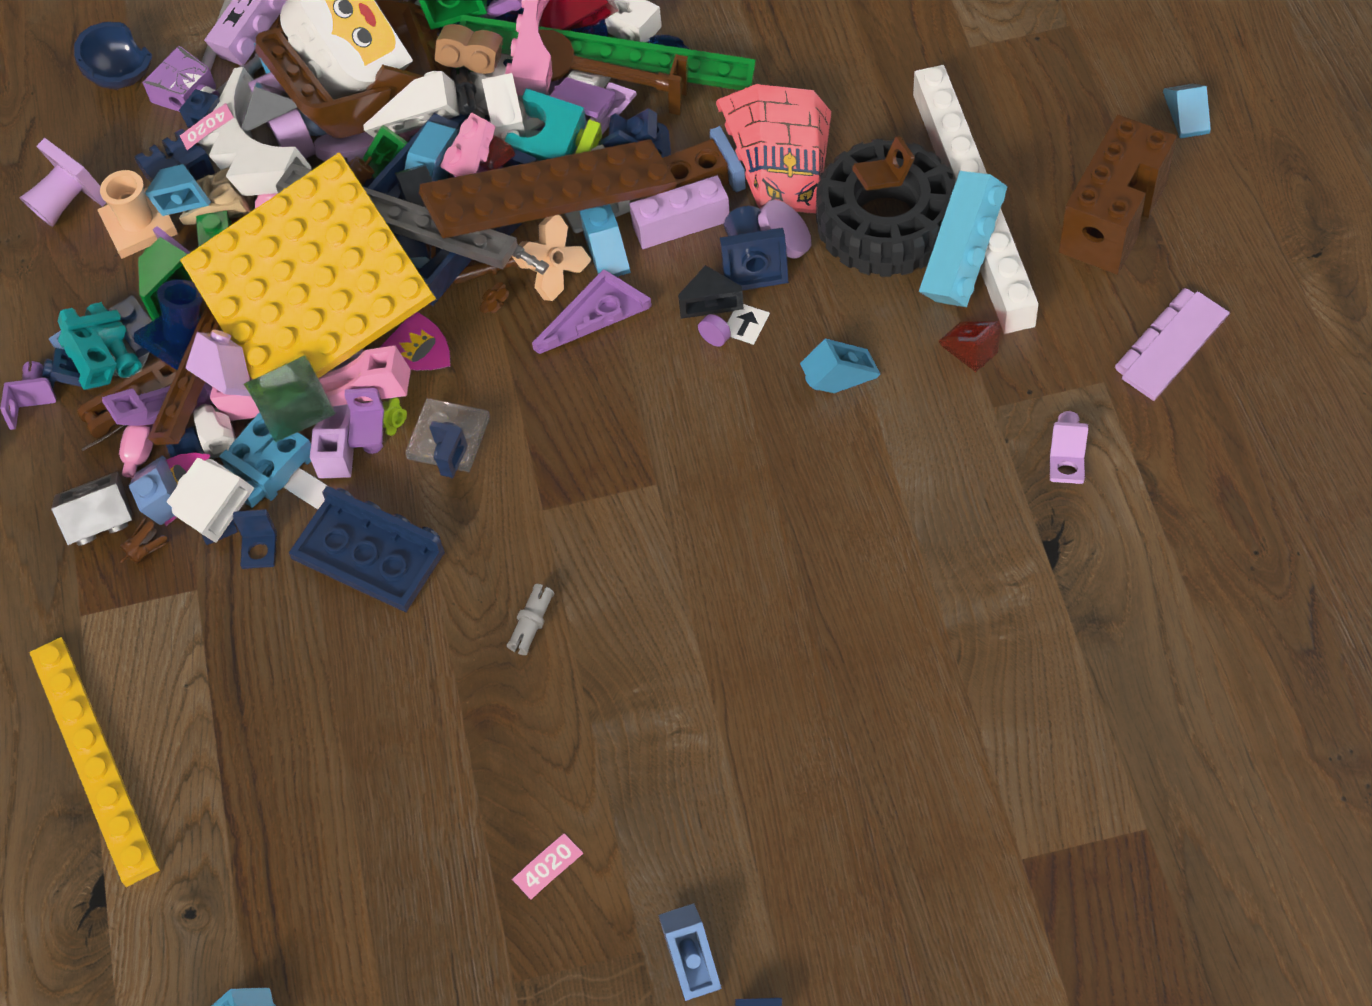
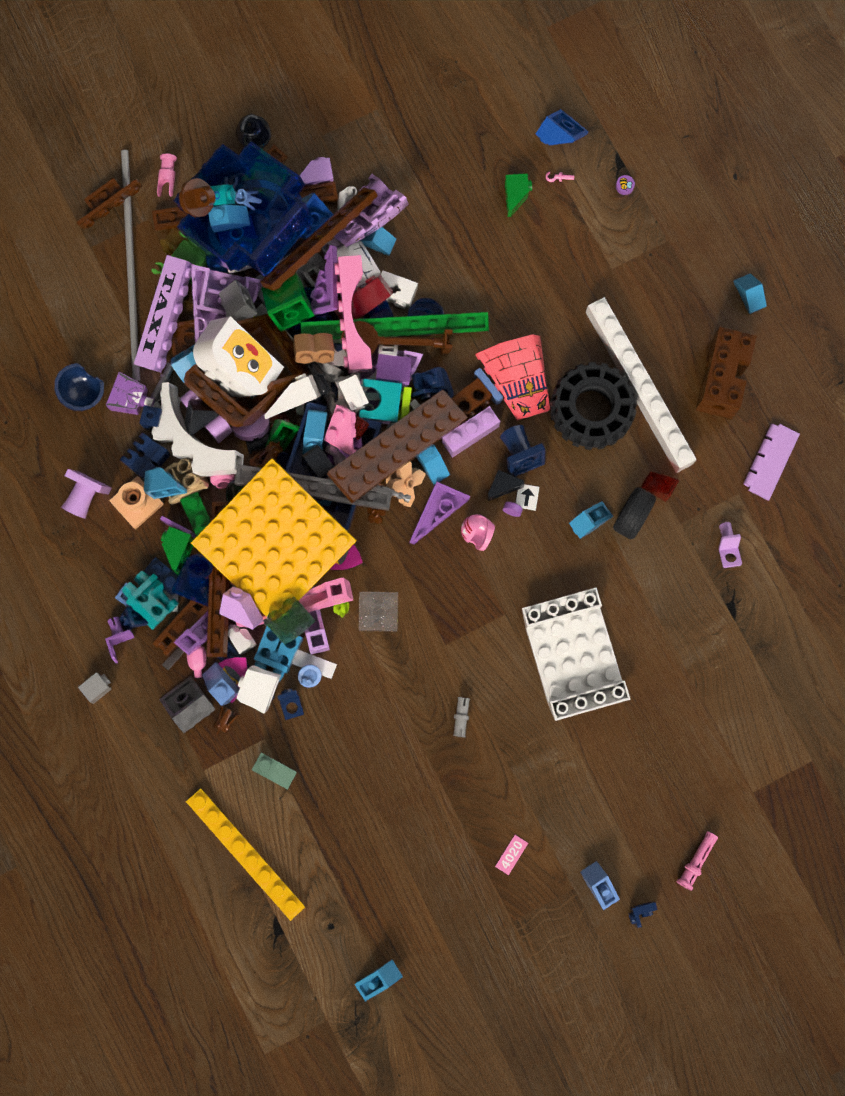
camera: 25 degrees left, 20 degrees up
bright pink sticker [180,103,234,150] -> none
dark blue bracket [289,486,445,612] -> none
medium lavender bracket [344,388,384,454] -> none
dark blue bracket [429,421,468,478] -> none
lavender tile [758,200,811,259] -> none
reddish brown bracket [852,136,915,190] -> none
medium azure brick [919,171,1008,307] -> none
none -> sand green slope [252,753,297,790]
none -> medium blue hat [298,664,322,688]
none -> bright pink helmet [461,514,495,551]
none -> white slope [522,588,630,721]
none -> black tyre [613,487,656,539]
none -> bright pink pin [676,831,718,891]

